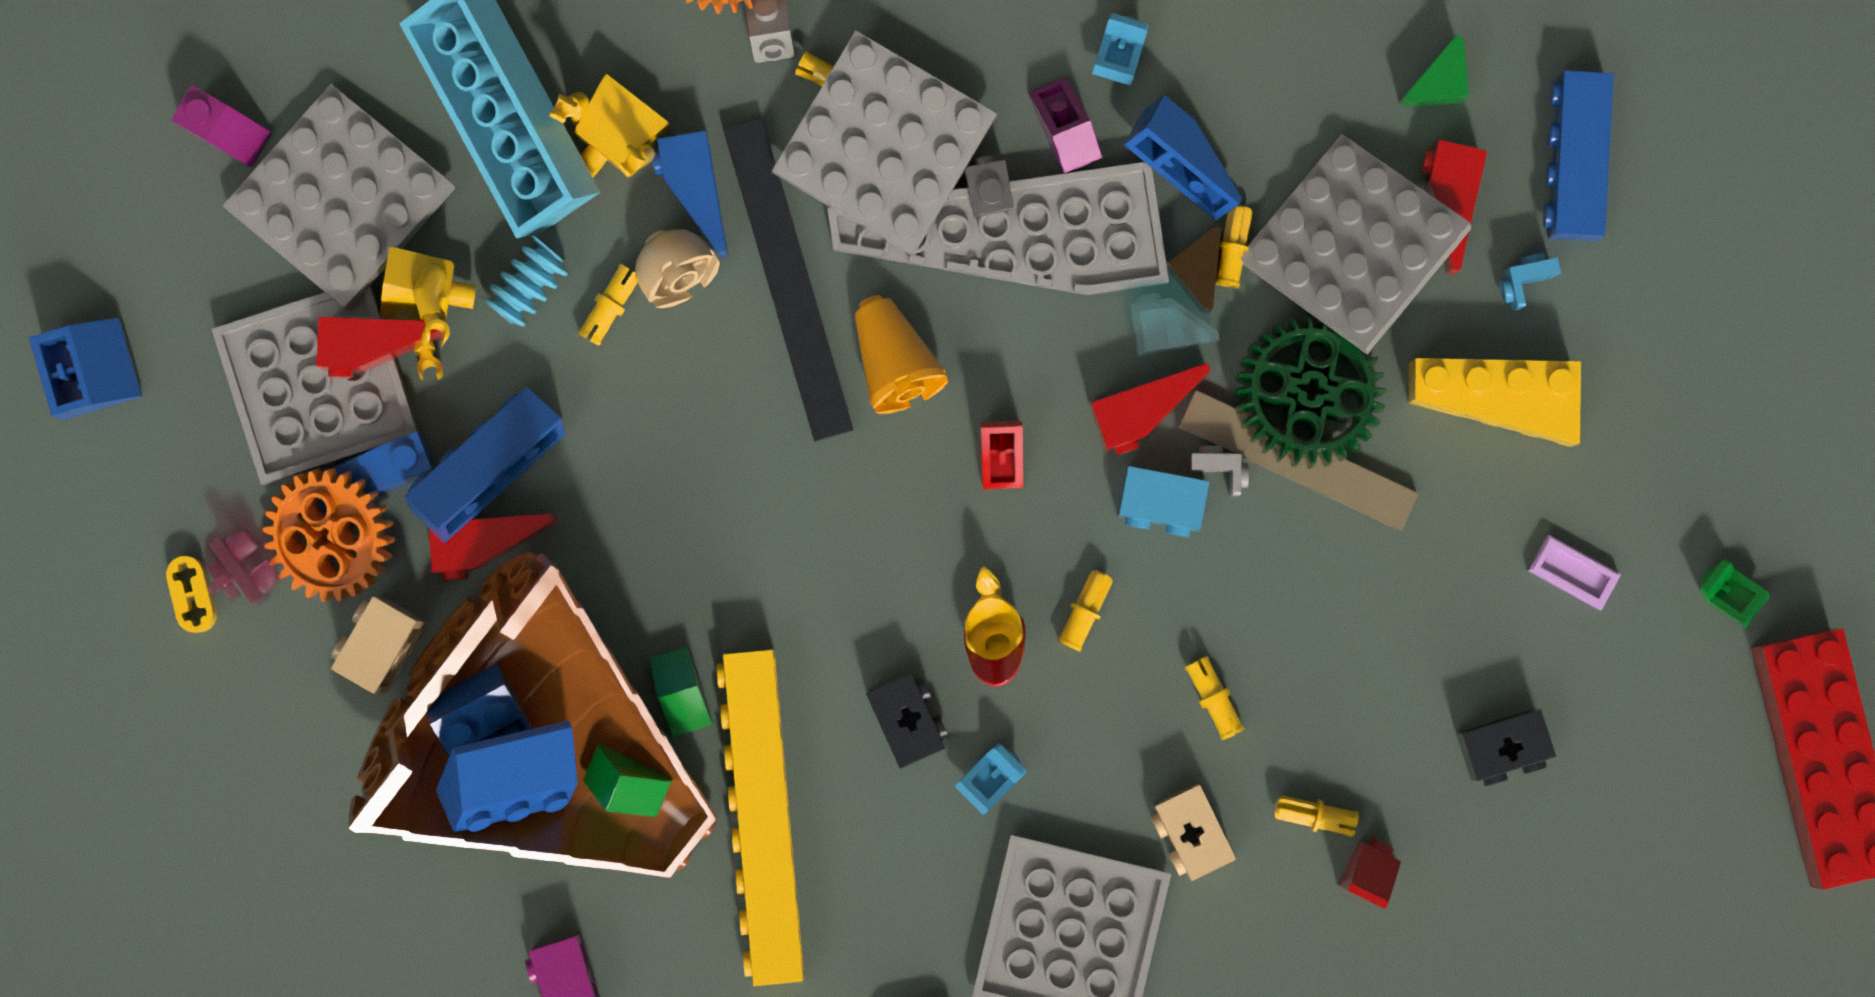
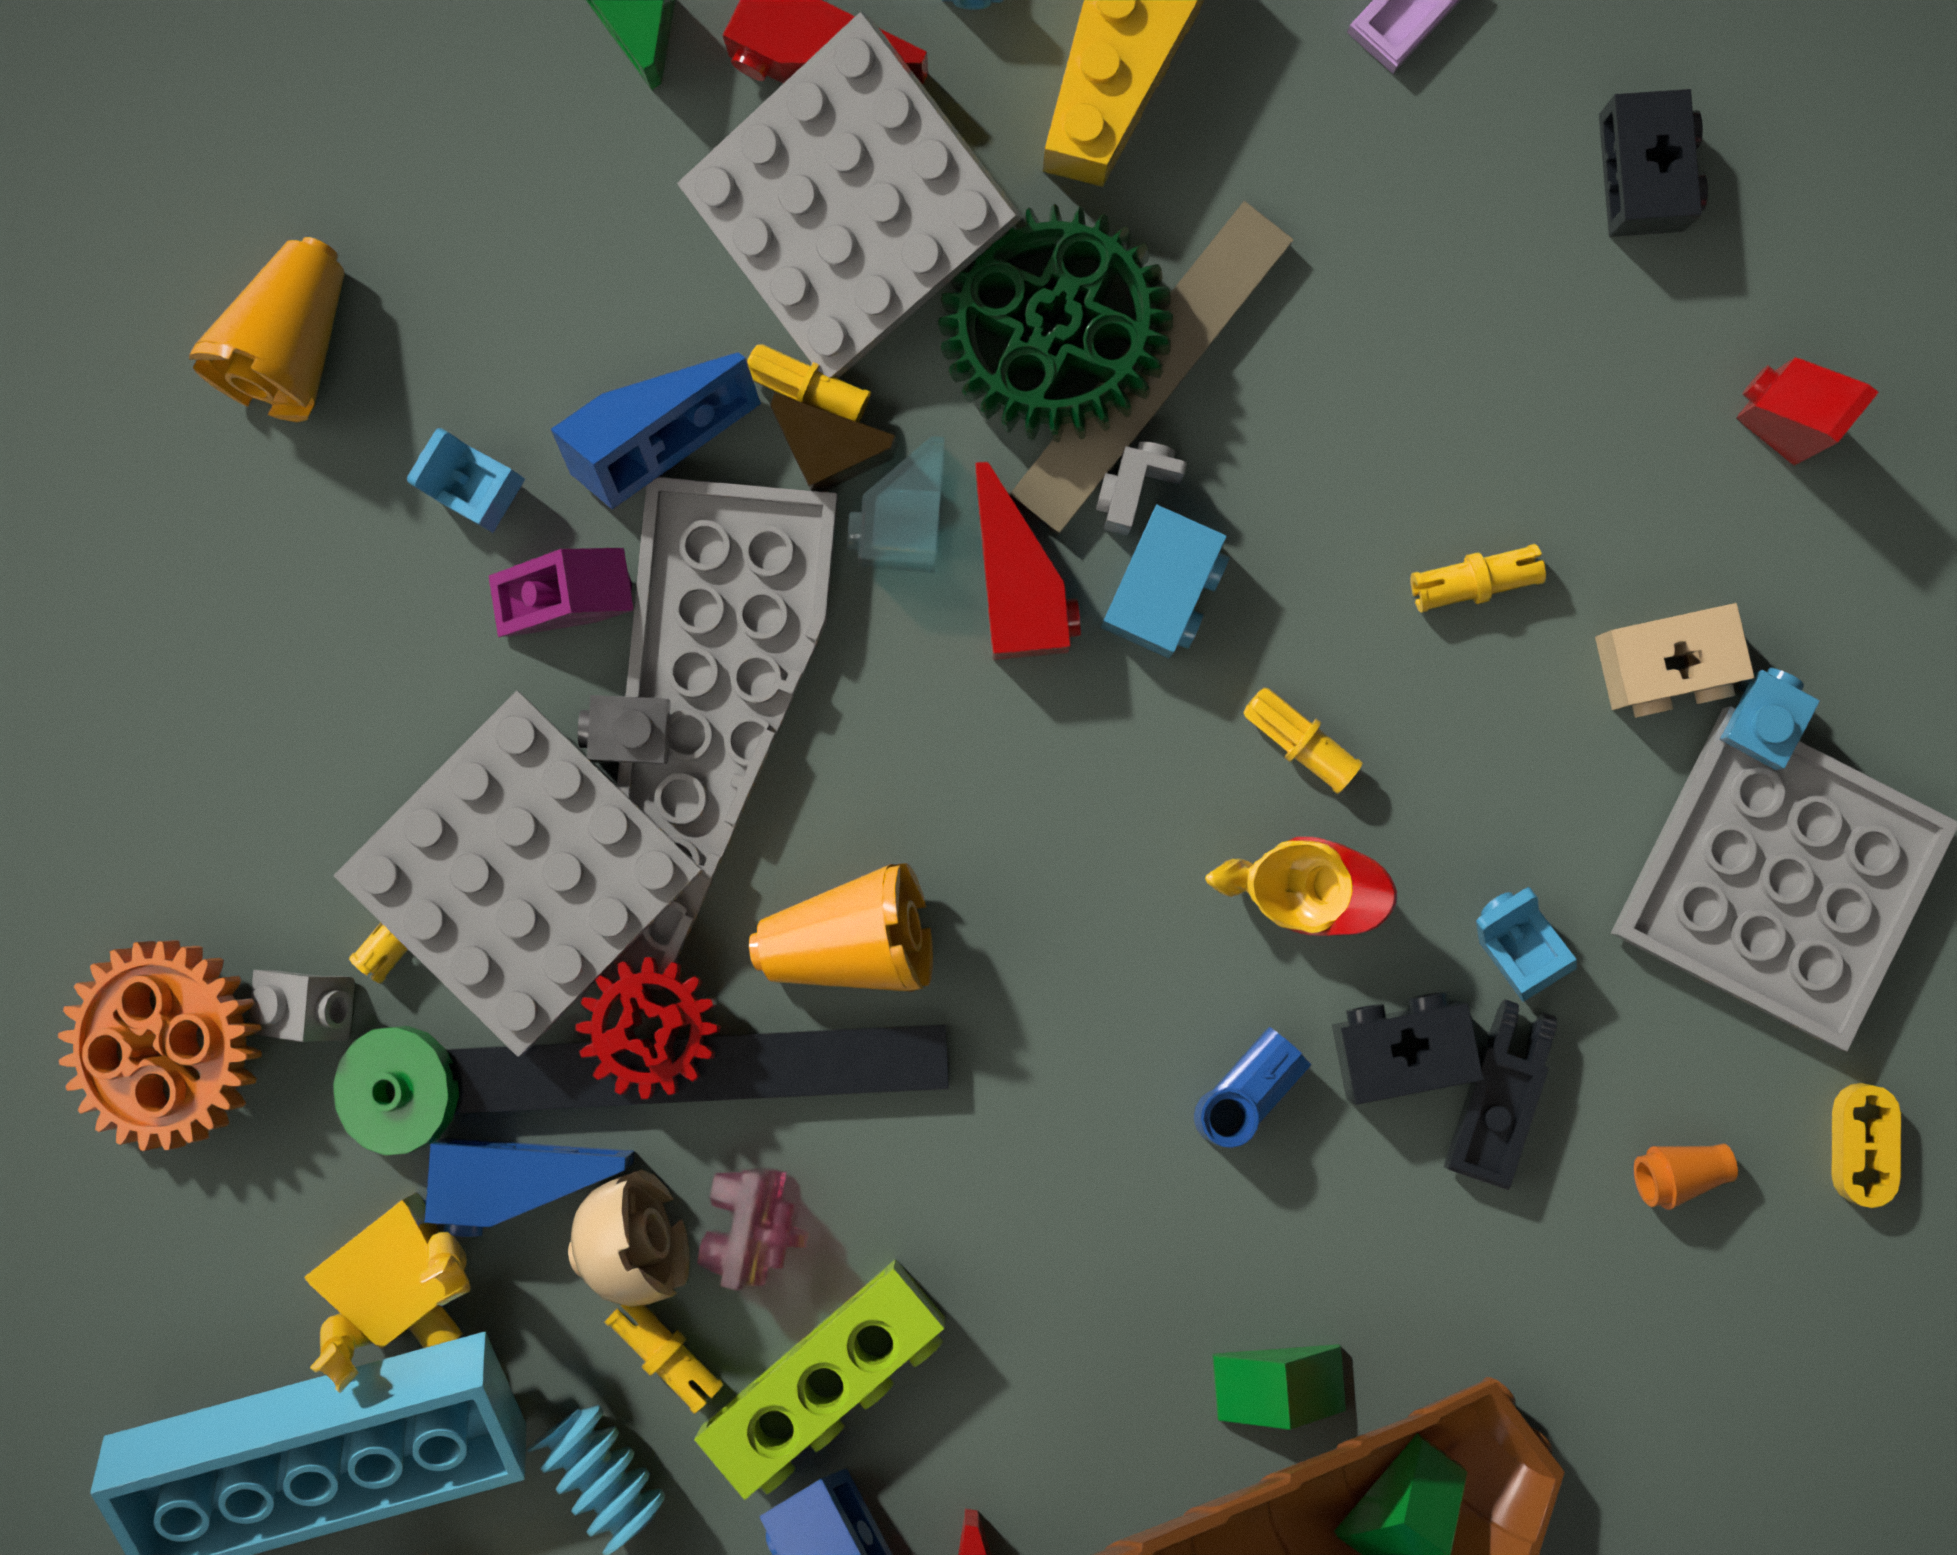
camera: 75 degrees left, 0 degrees up
yellow brick [717,650,805,986] -> none
red slope [980,421,1023,490] -> none
yellow axle [1274,795,1359,837] -> none
none -> plate [333,1026,459,1155]
none -> red gear [576,957,720,1099]
none -> lime brick [694,1259,945,1500]
none -> clear pink hips [697,1168,809,1291]
none -> blue piece [1194,1027,1312,1148]
none -> black hinge [1443,999,1558,1190]
none -> orange cone [1634,1143,1738,1210]
none -> dark azure bracket [1719,668,1820,770]

